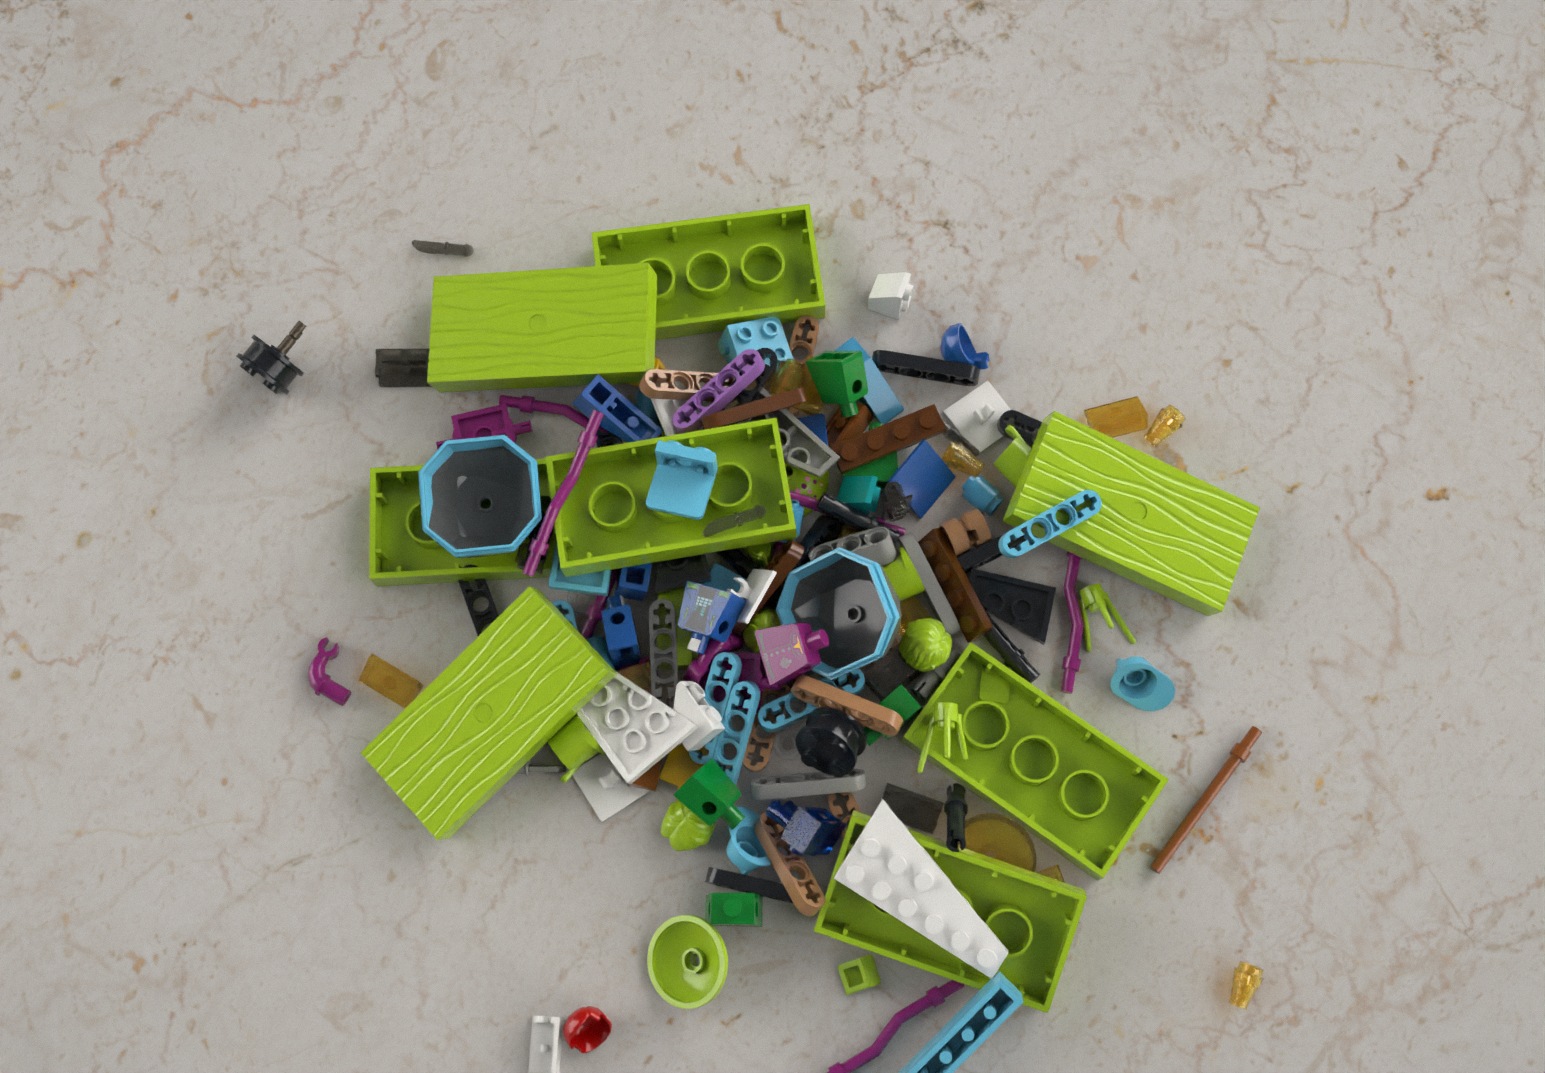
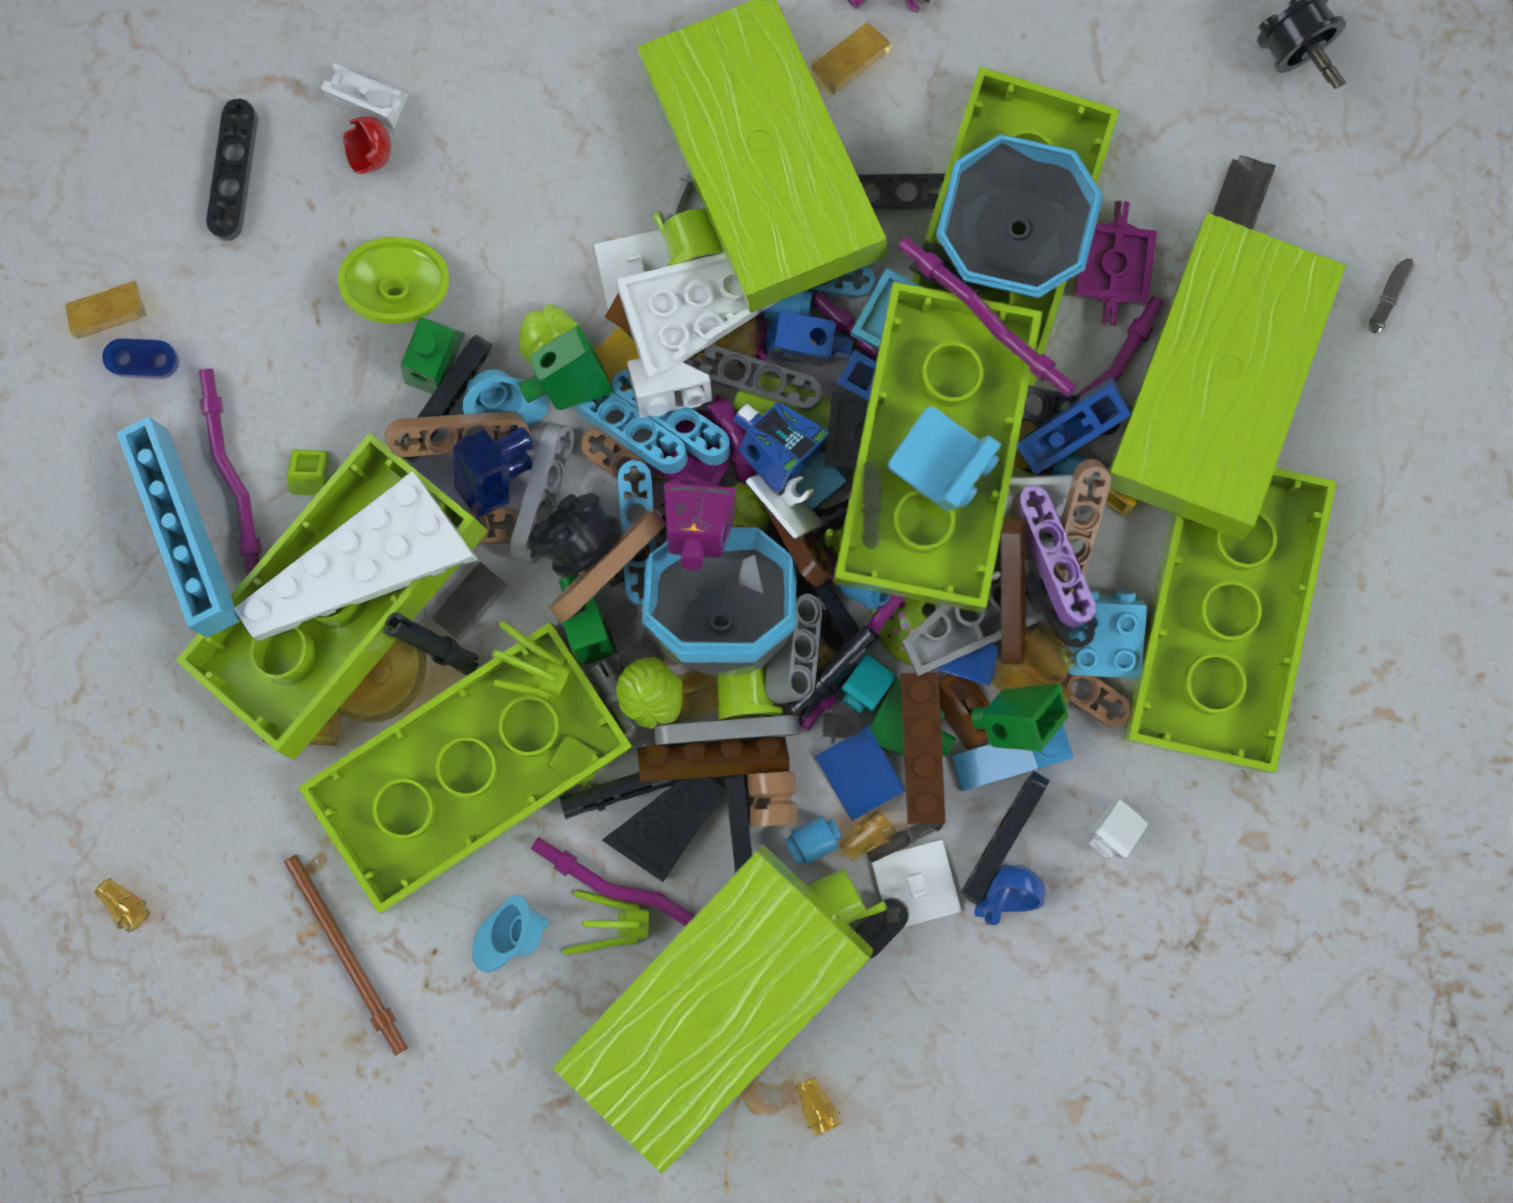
camera: 110 degrees right, 10 degrees up
medium azure beam [998,490,1102,558] -> none
clear yellow slope [1084,396,1148,438] -> none

